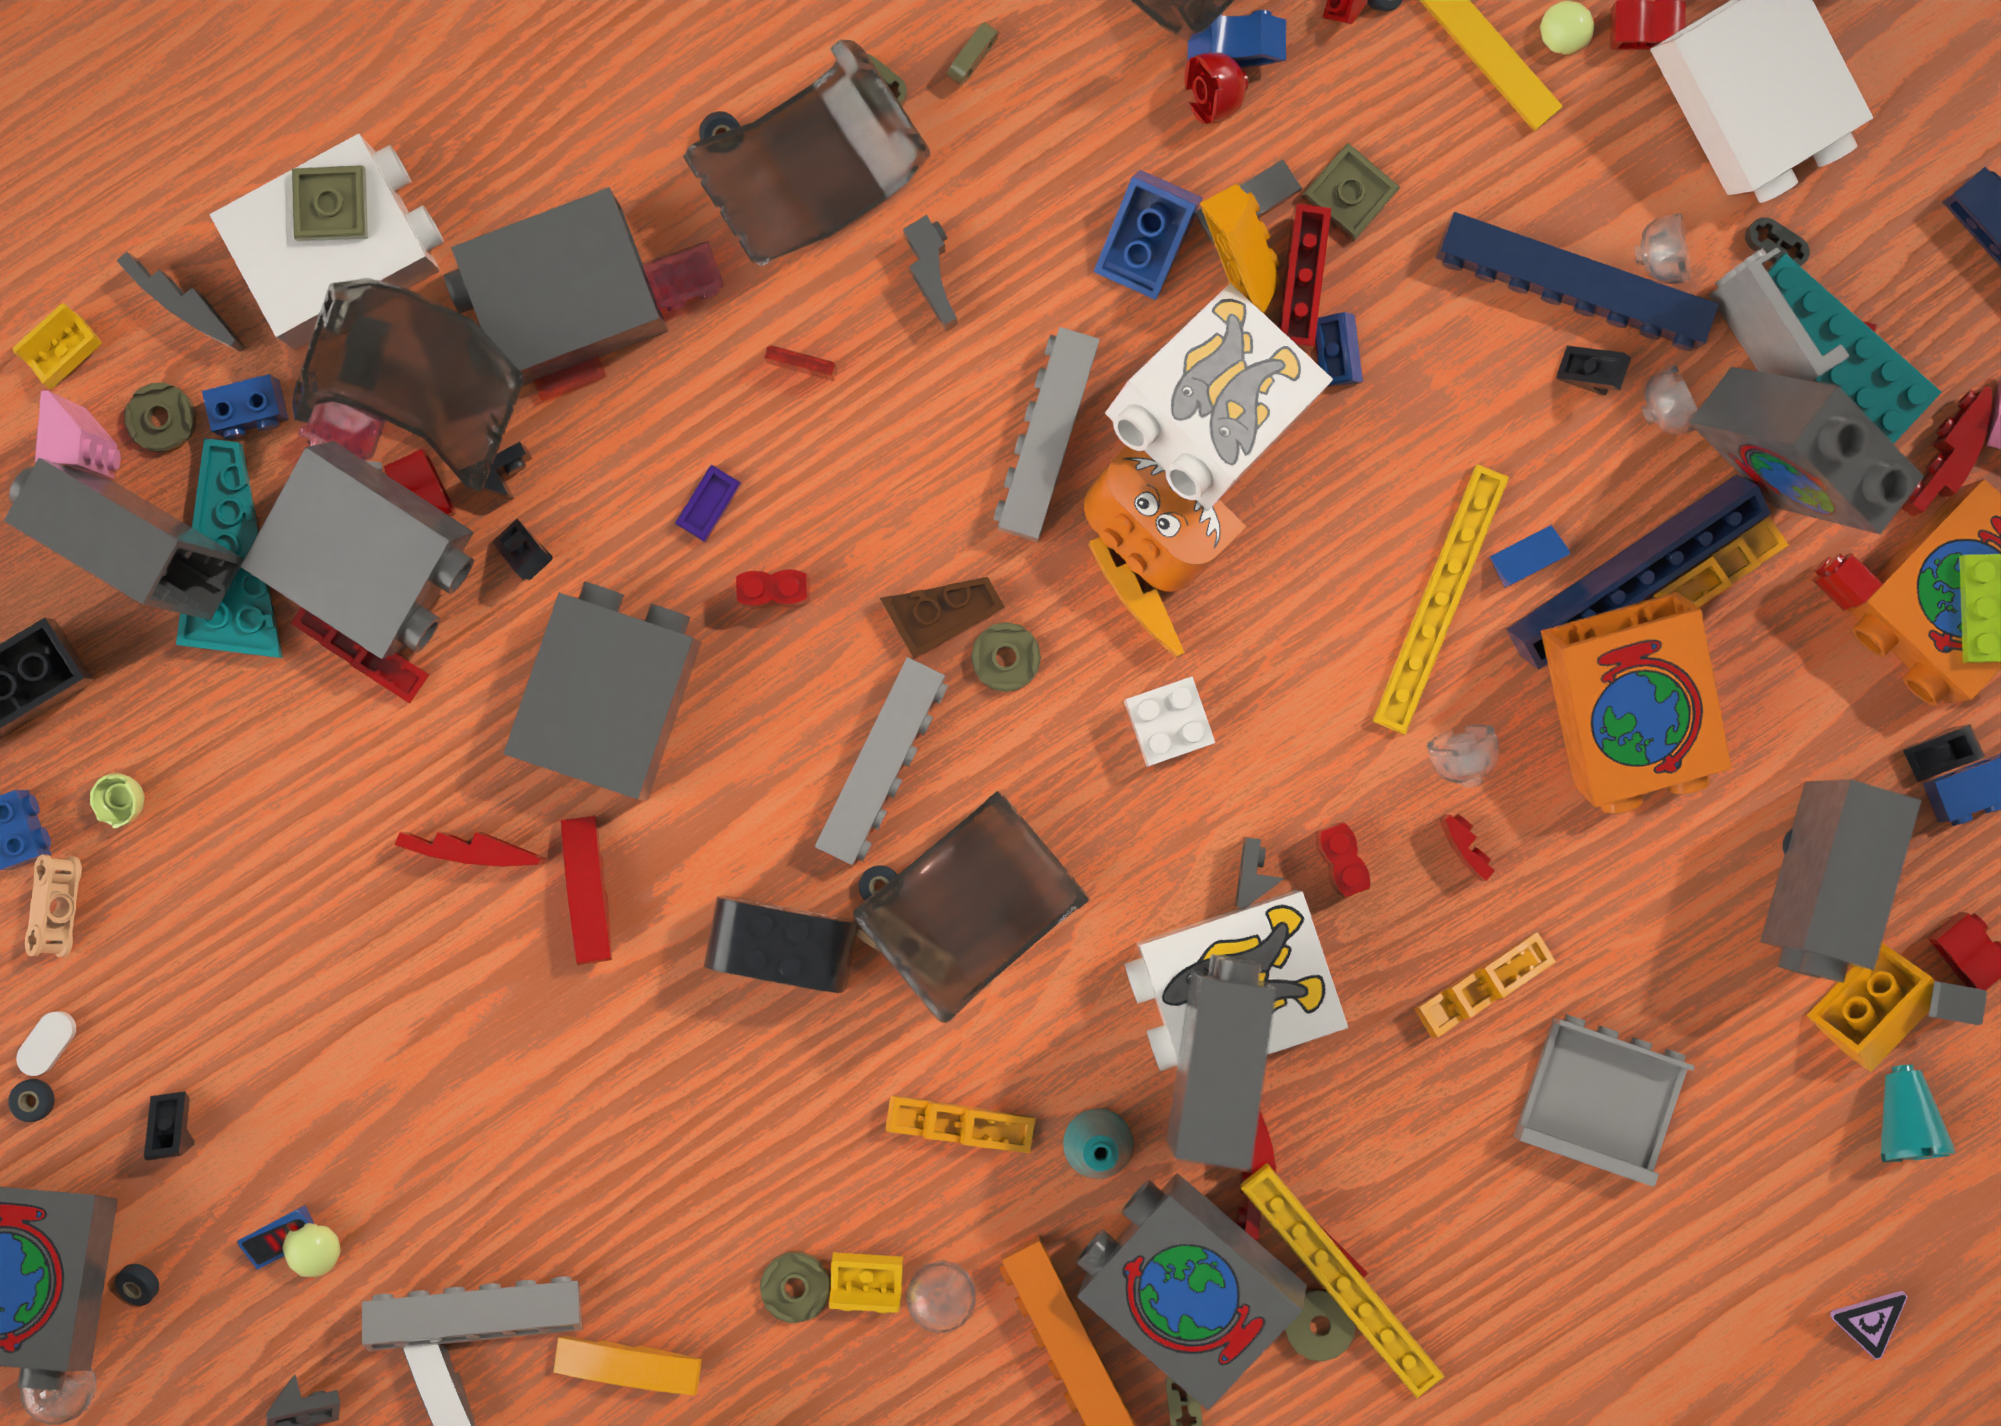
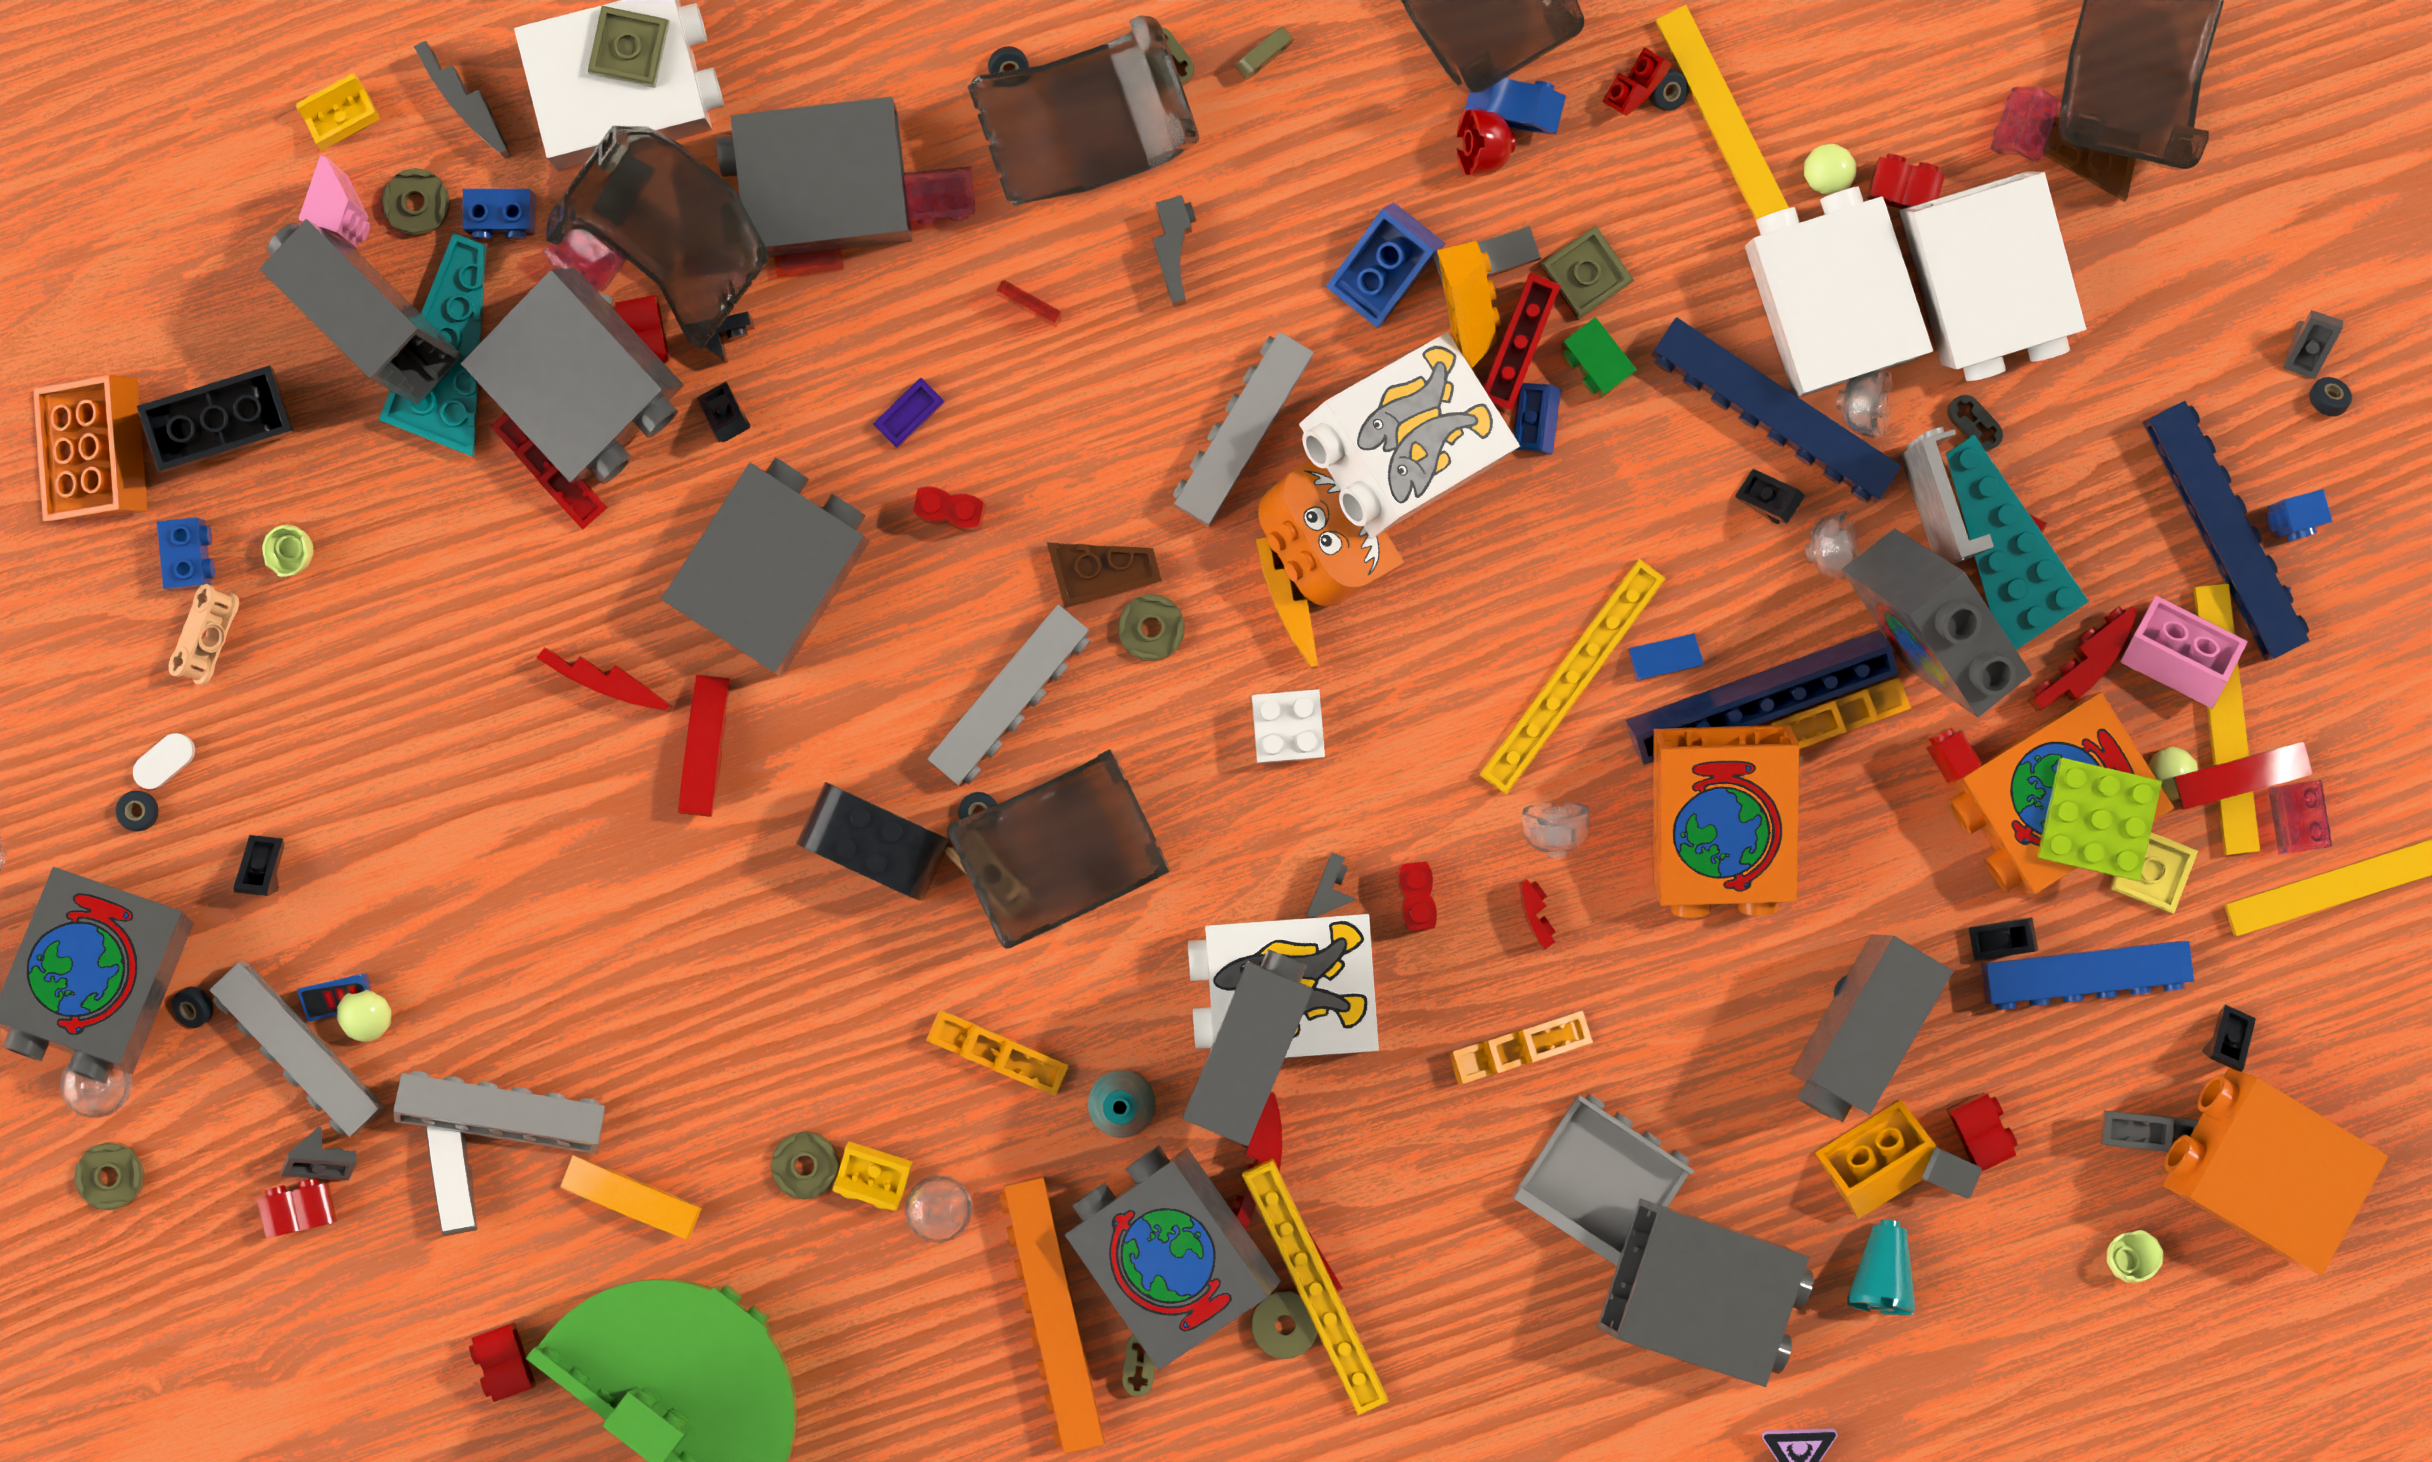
camera: 10 degrees right, 0 degrees up
none -> light grey brick [210,961,385,1137]
none -> green brick [1561,317,1637,398]
none -> dark grey brick [1596,1198,1813,1387]
none -> white brick [1744,186,1933,397]

